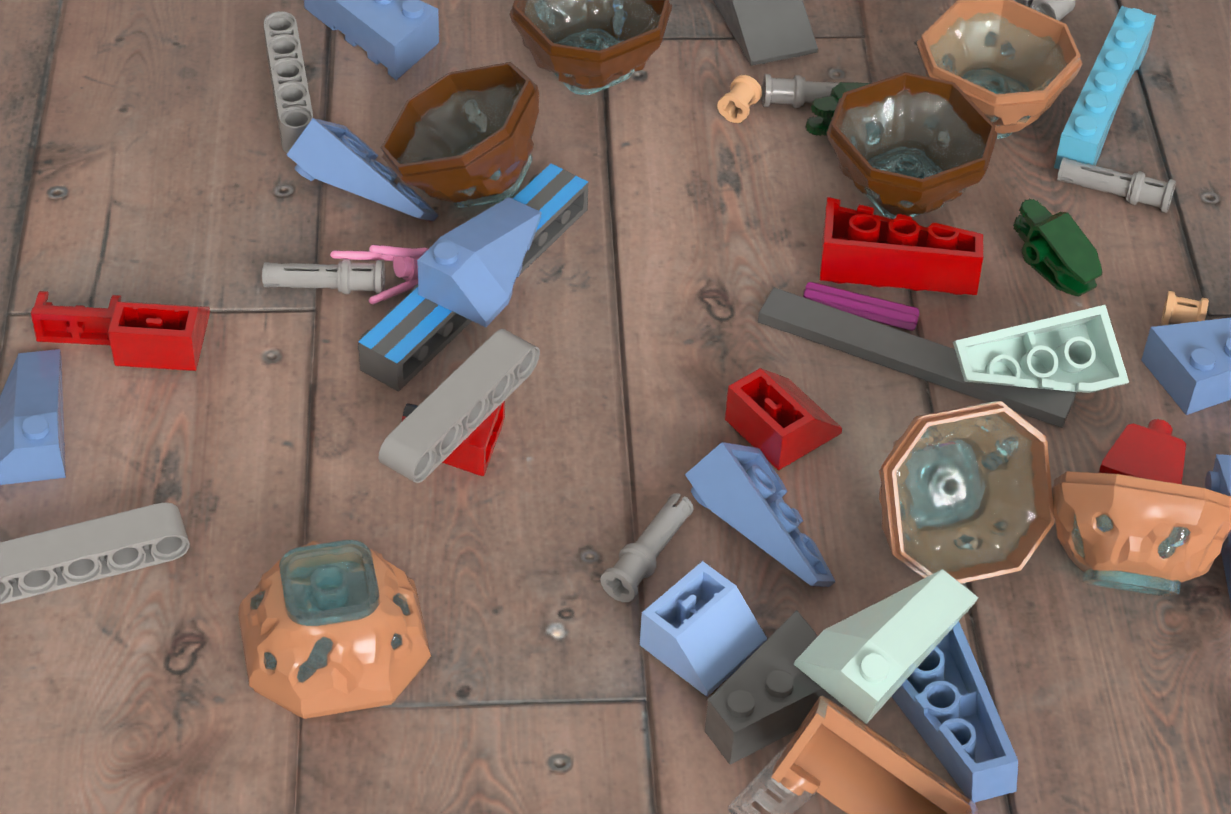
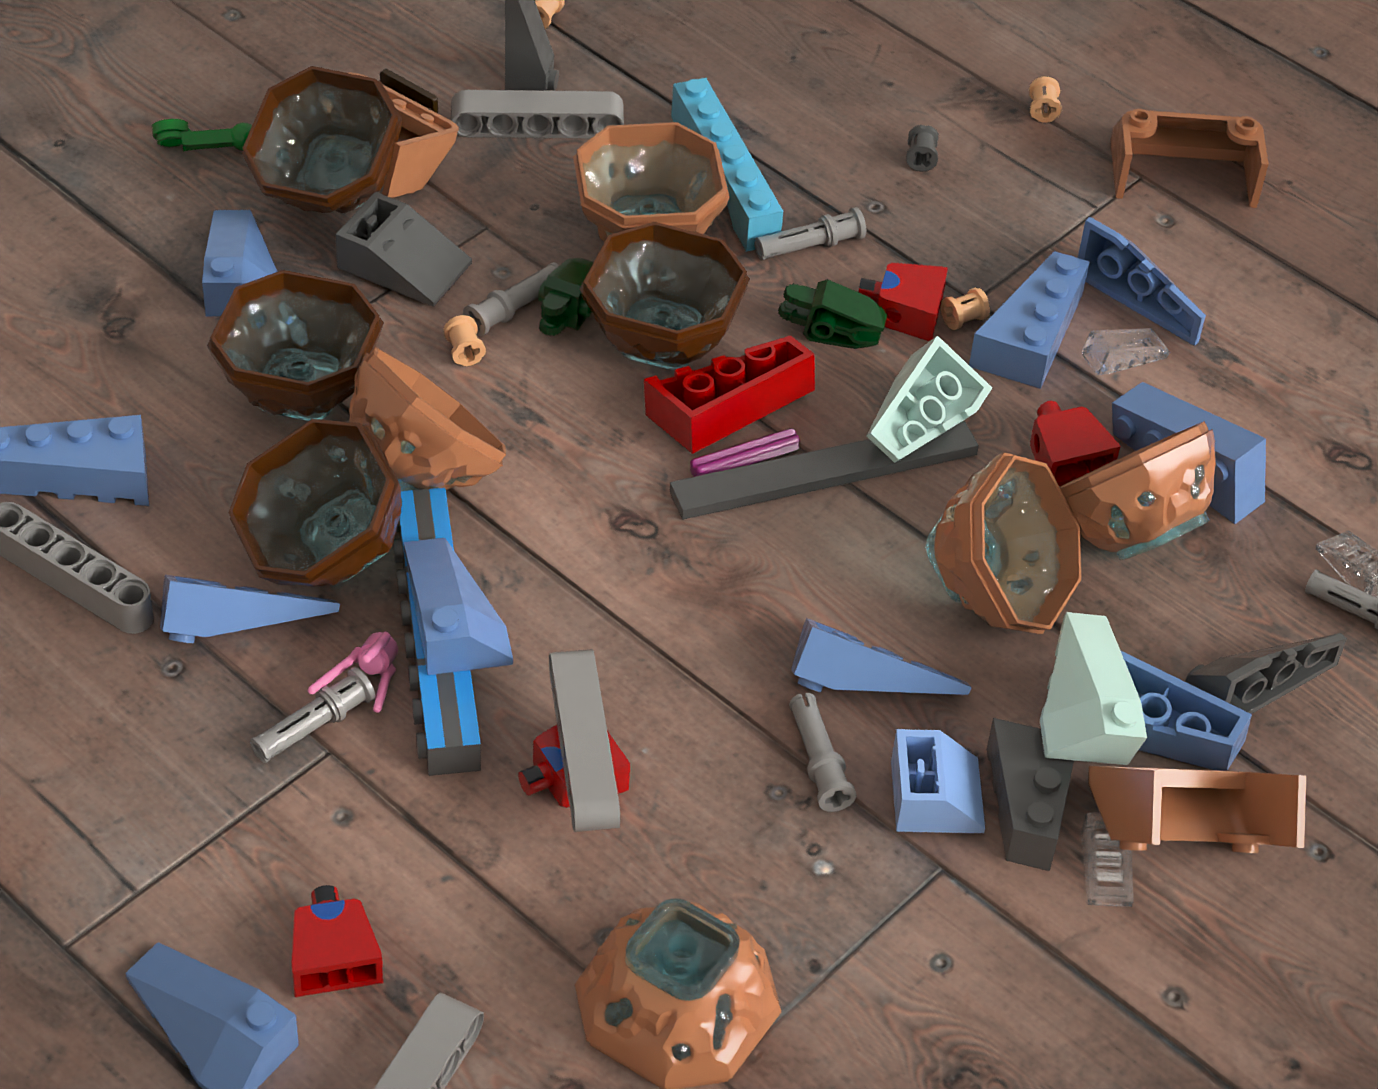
camera: 45 degrees left, 0 degrees up
red hinge [31,291,122,346] -> none
red slope [108,302,210,371] -> none
red slope [725,368,843,471] -> none
none -> red torso [292,885,384,997]
none -> nougat rock [349,347,506,492]
none -> red torso [858,263,948,341]
none -> dark grey wedge [1185,633,1347,714]

